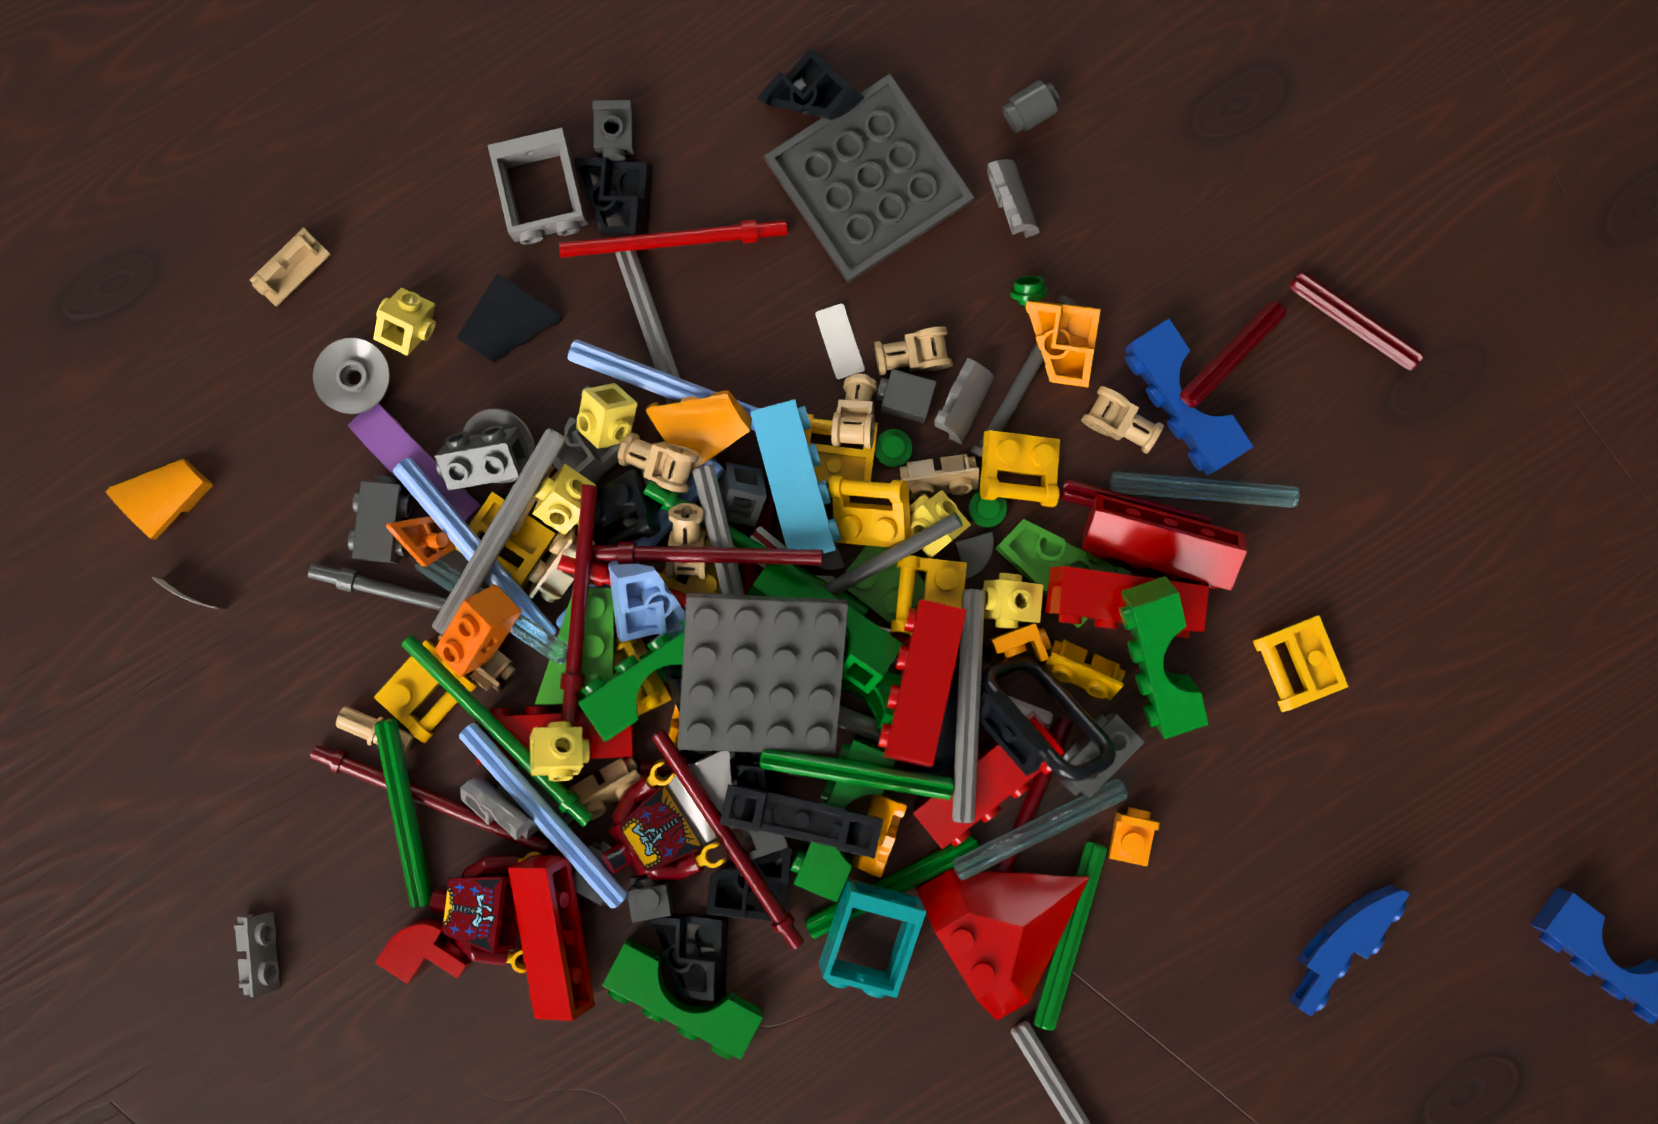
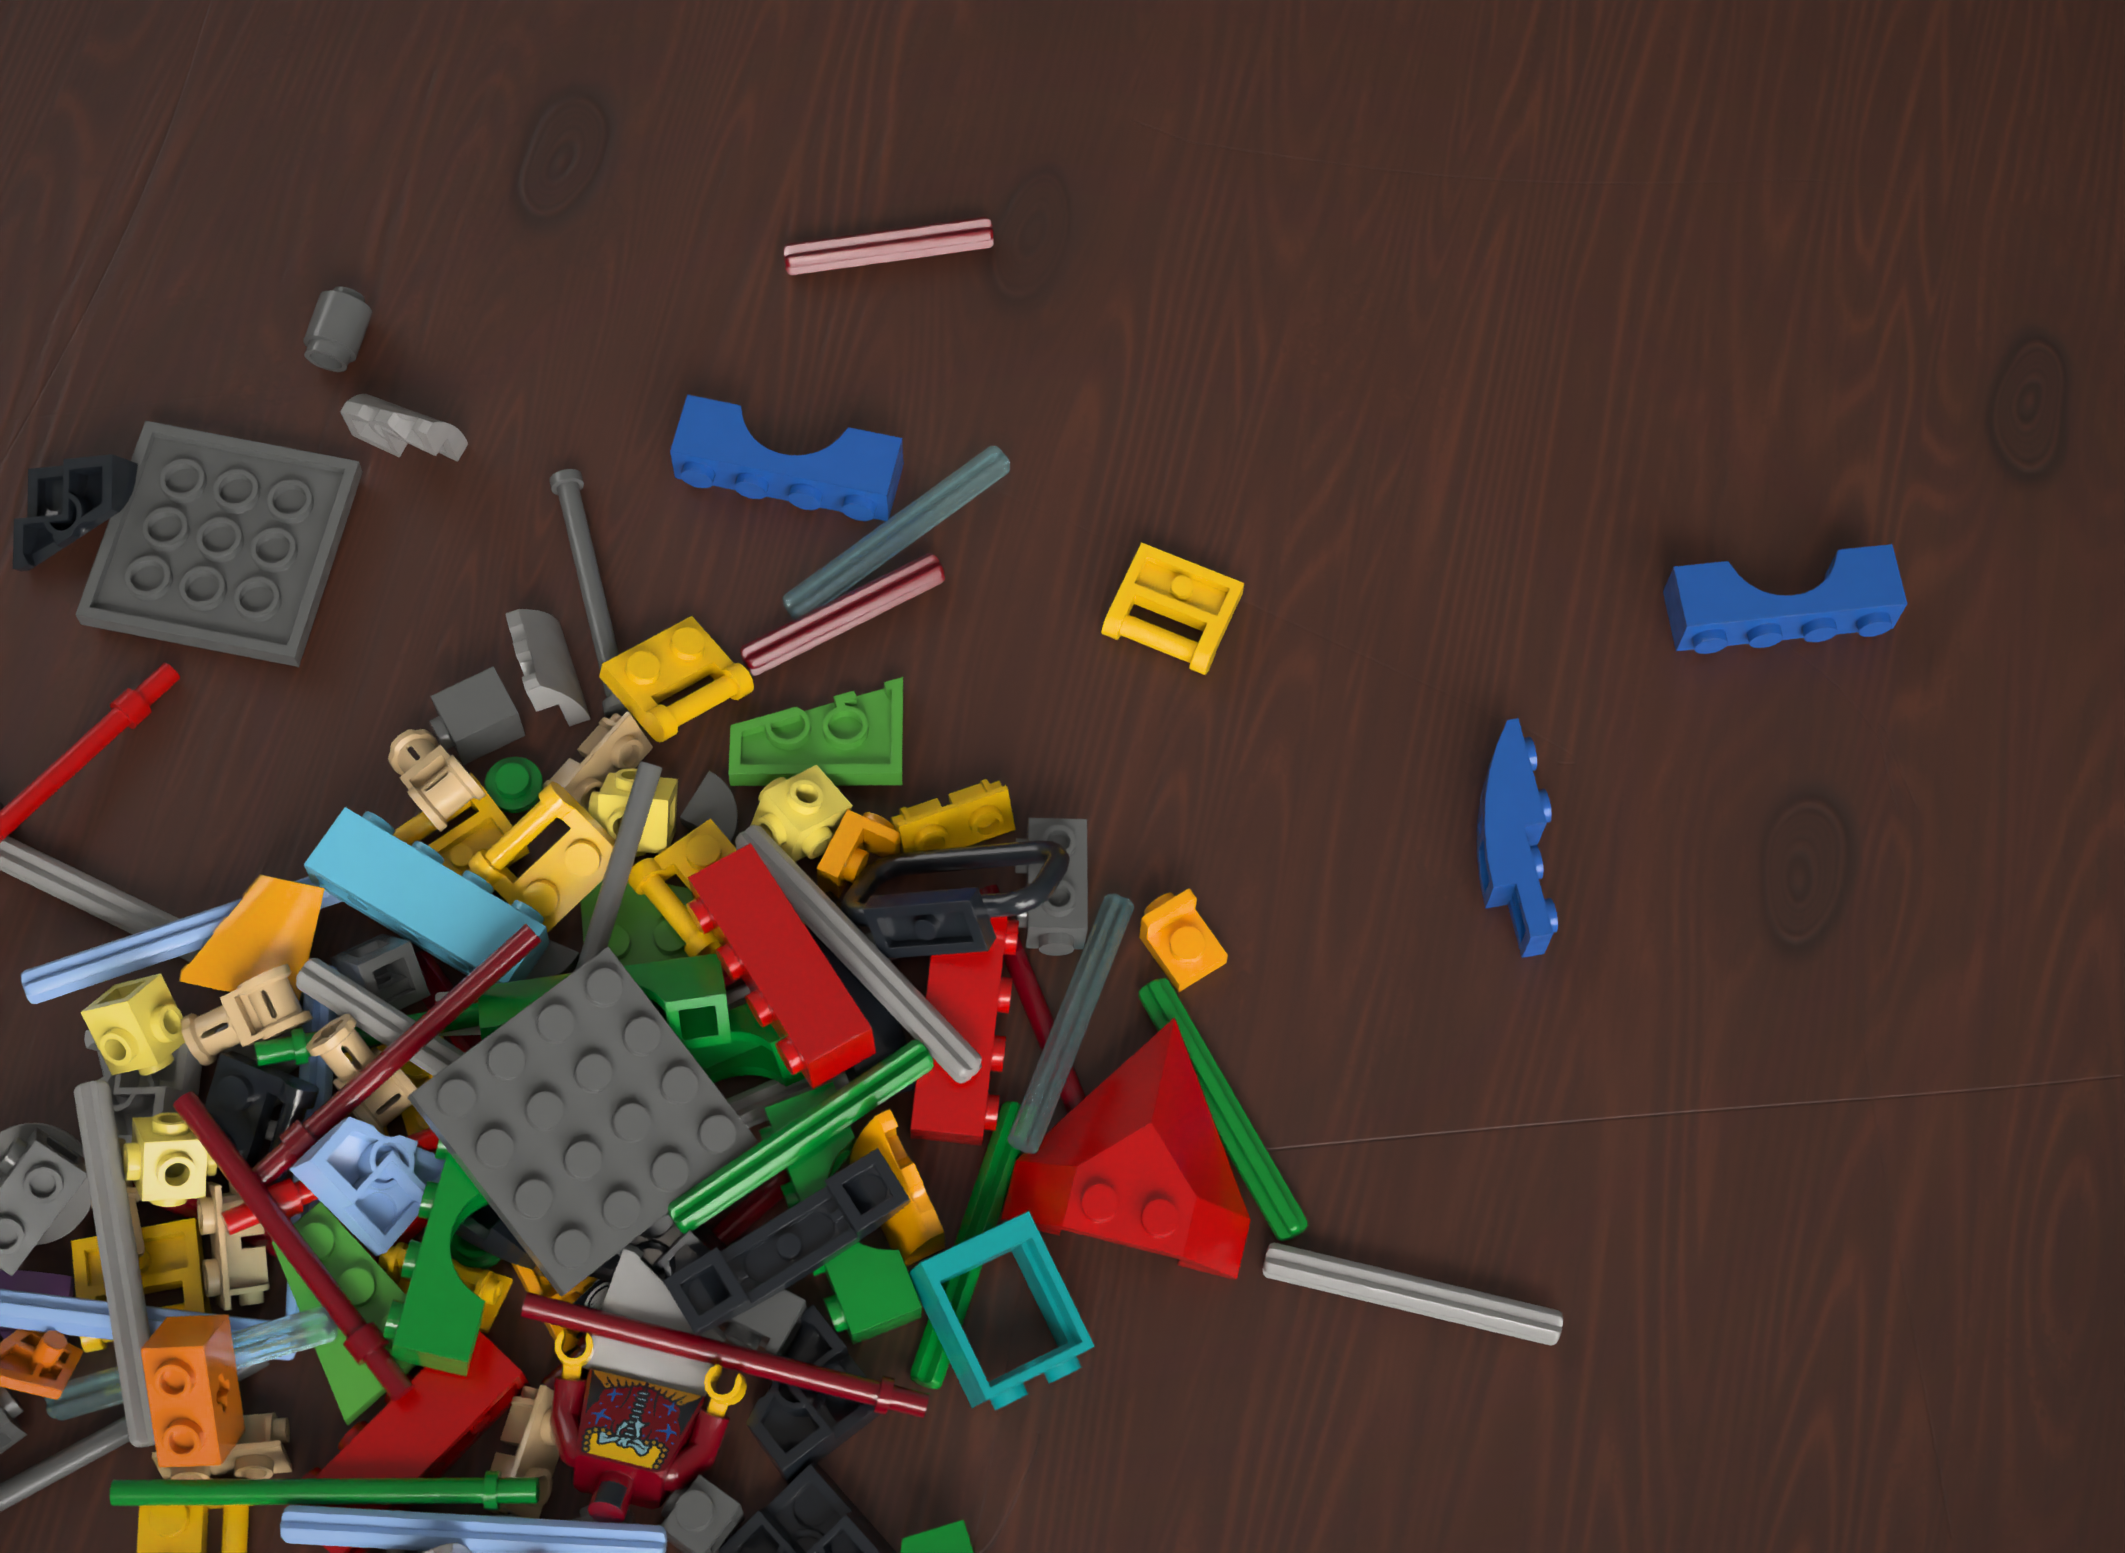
camera: 45 degrees left, 20 degrees down
light yellow brick [530,722,589,781] -> none
white sticker [815,303,865,379] -> none
tan connector [874,327,953,375] -> none
green plate [968,491,1007,528] -> none
green plate [1010,276,1048,306] -> none
light orange slope [1026,300,1101,387] -> none
red brick [1045,566,1209,639] -> none
tan connector [1081,386,1164,454] -> none
red brick [1082,493,1247,590] -> none
green arch [1119,576,1209,739] -> none
dark red axle [1180,300,1286,408] -> none

